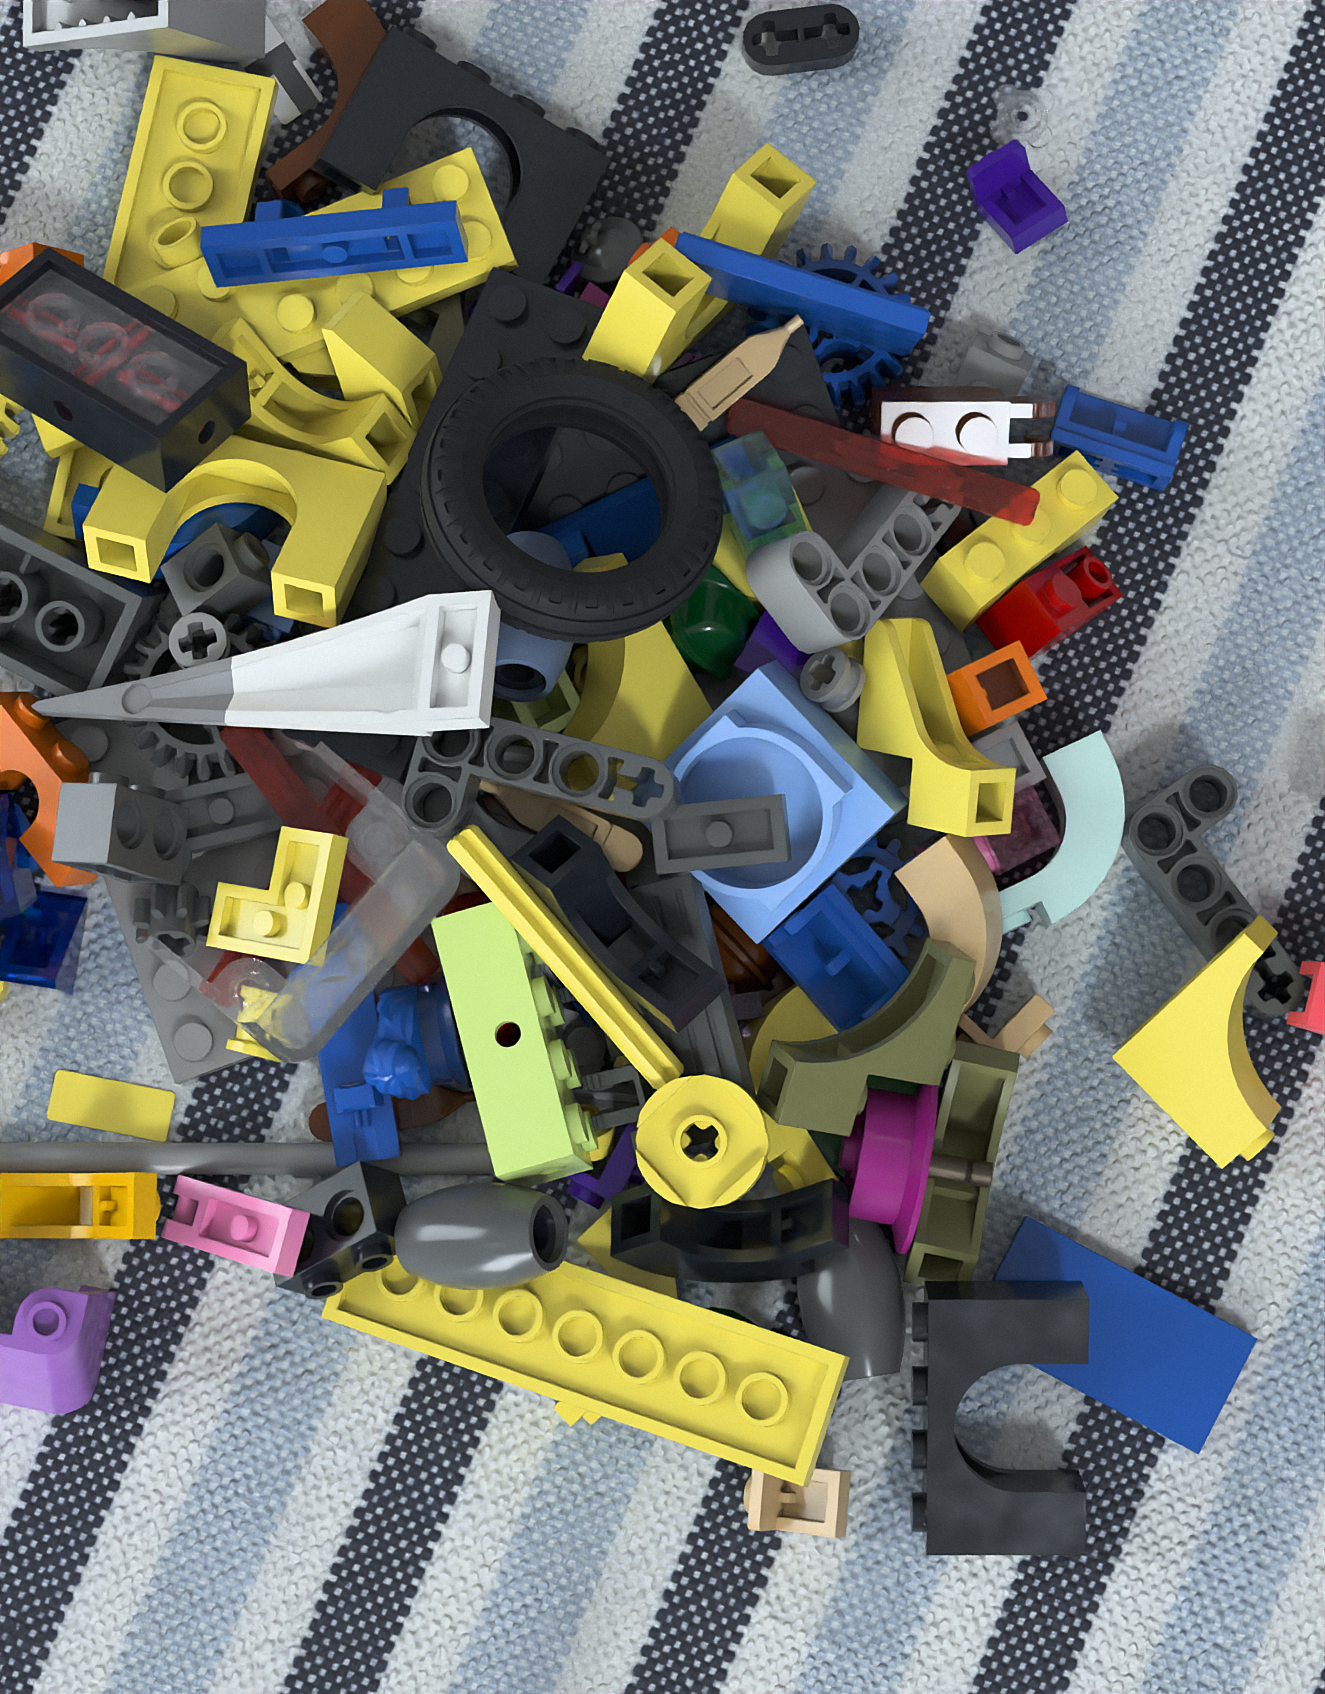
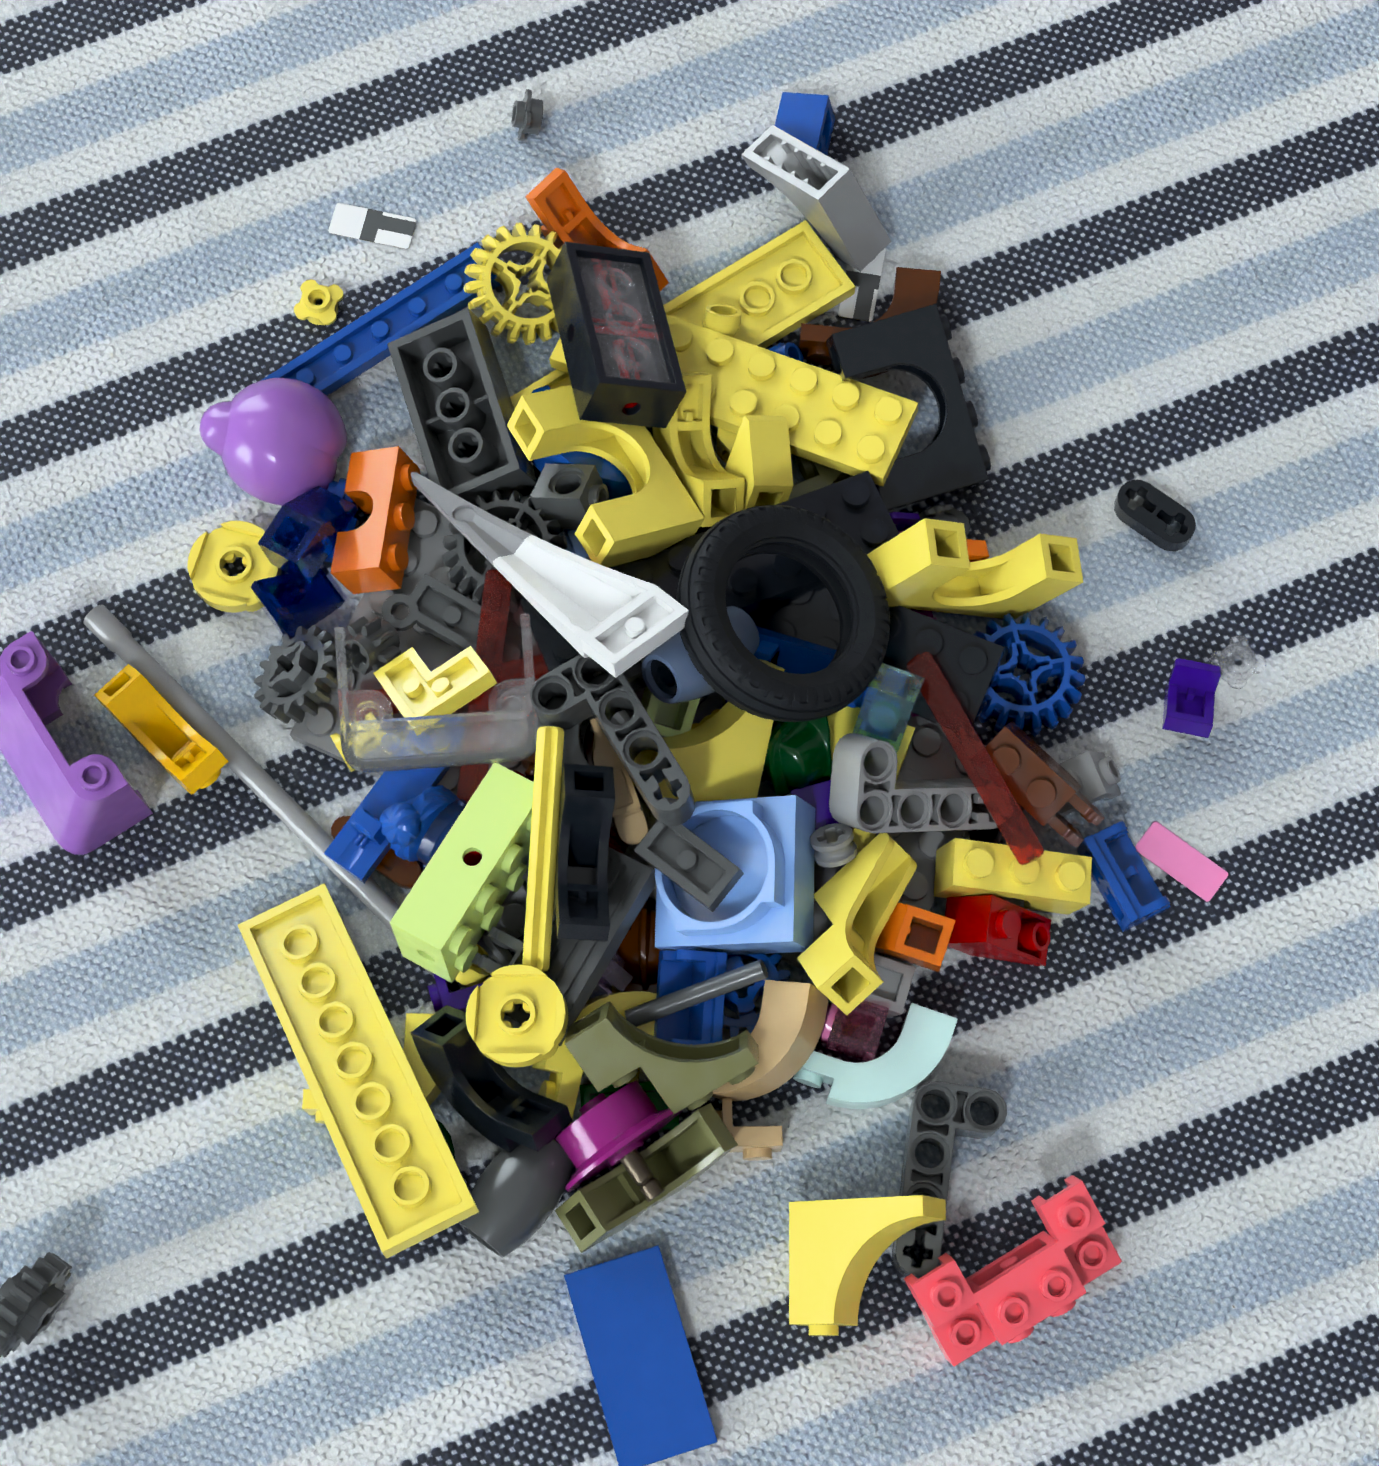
camera: 40 degrees right, 10 degrees down
light yellow sticker [47,1070,176,1142] -> none
dark grey brick [51,772,190,885] -> none
bright pink plate [161,1174,310,1277] -> none
light grey bush [169,612,231,669] -> none
blue hinge [200,187,468,288] -> none
black brick [273,1160,407,1300] -> none
dark grey piece [394,1182,568,1290] -> none
tan piece [673,314,804,432] -> none
blue tile [674,231,931,357] -> none
tan bracket [743,1466,851,1538] -> none
black arch [910,1281,1089,1555] -> none
none -> dark grey gear [254,625,347,724]
none -> dark grey bar [625,959,768,1027]
none -> bright pink sticker [1135,821,1228,902]

